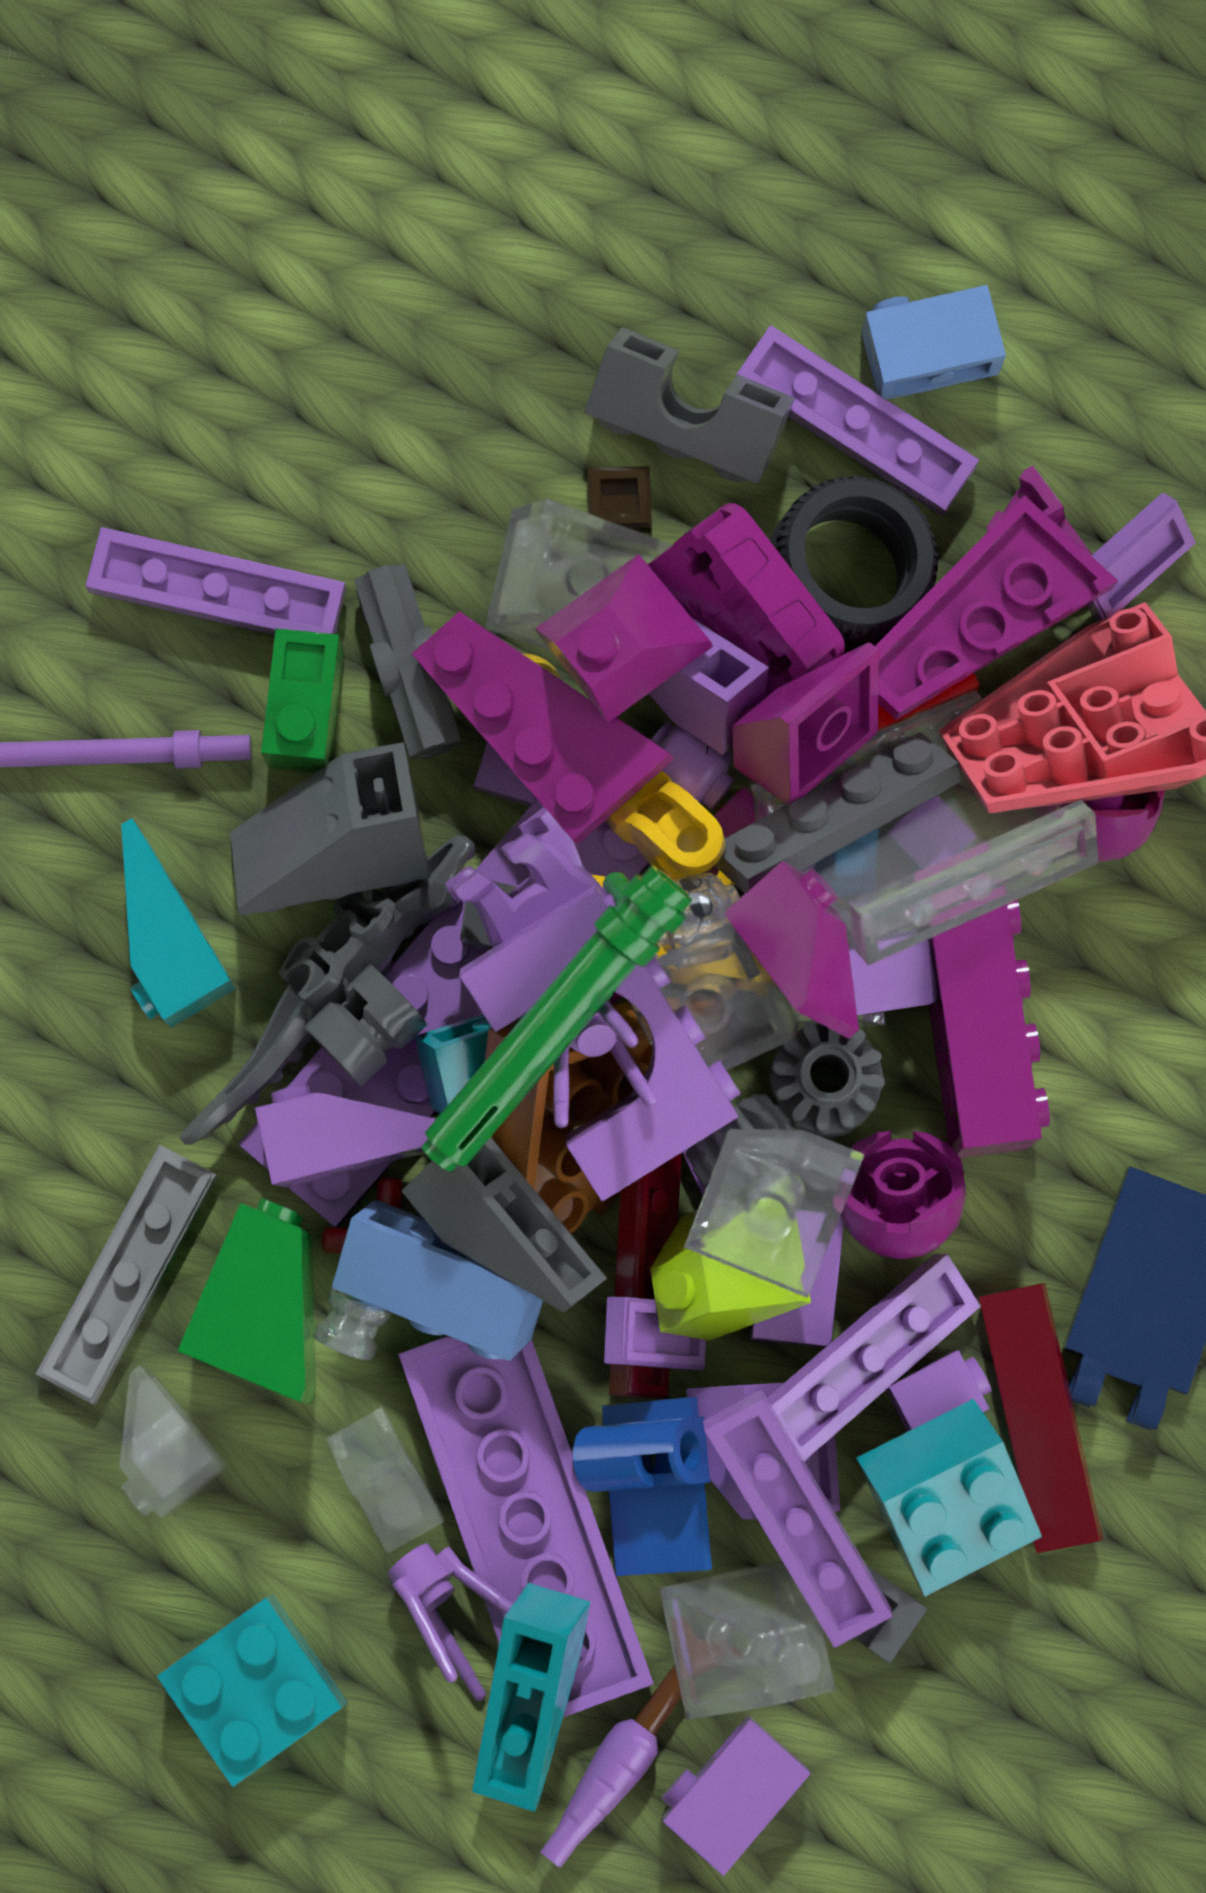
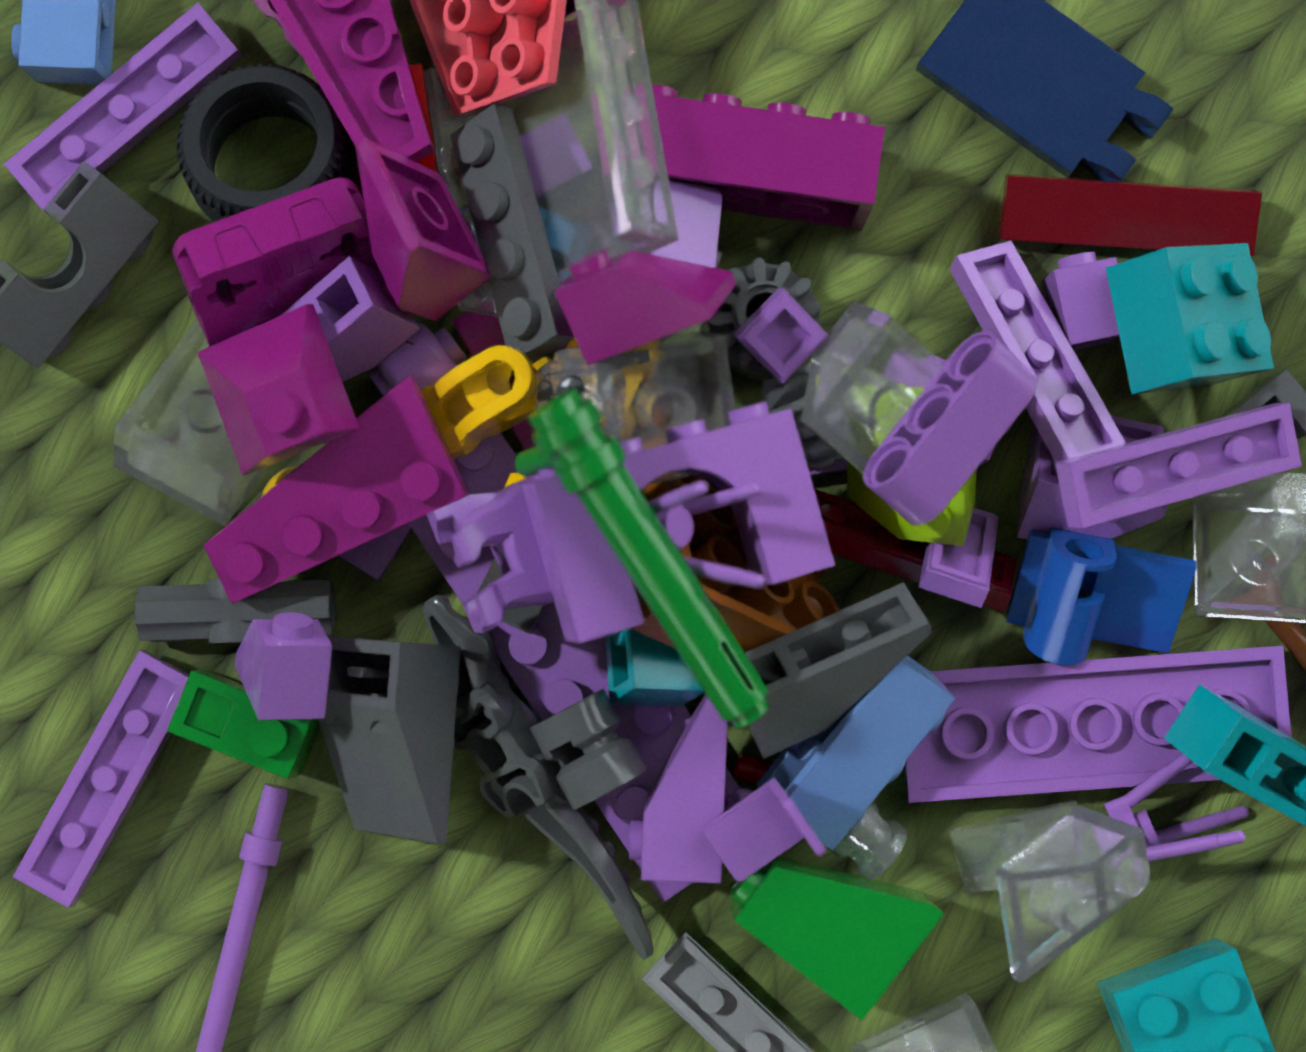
camera: 70 degrees left, 5 degrees up
teal slope [121,818,237,1028] -> none
dark brown tile [587,466,652,535] -> none
magenta cylinder [835,1131,966,1259] -> none
none -> medium lavender slope [235,612,332,720]
none -> medium lavender bracket [703,778,827,882]
none -> medium lavender tile [733,288,829,383]
none -> medium lavender beam [863,331,1037,526]
none -> clear slope [996,806,1150,983]

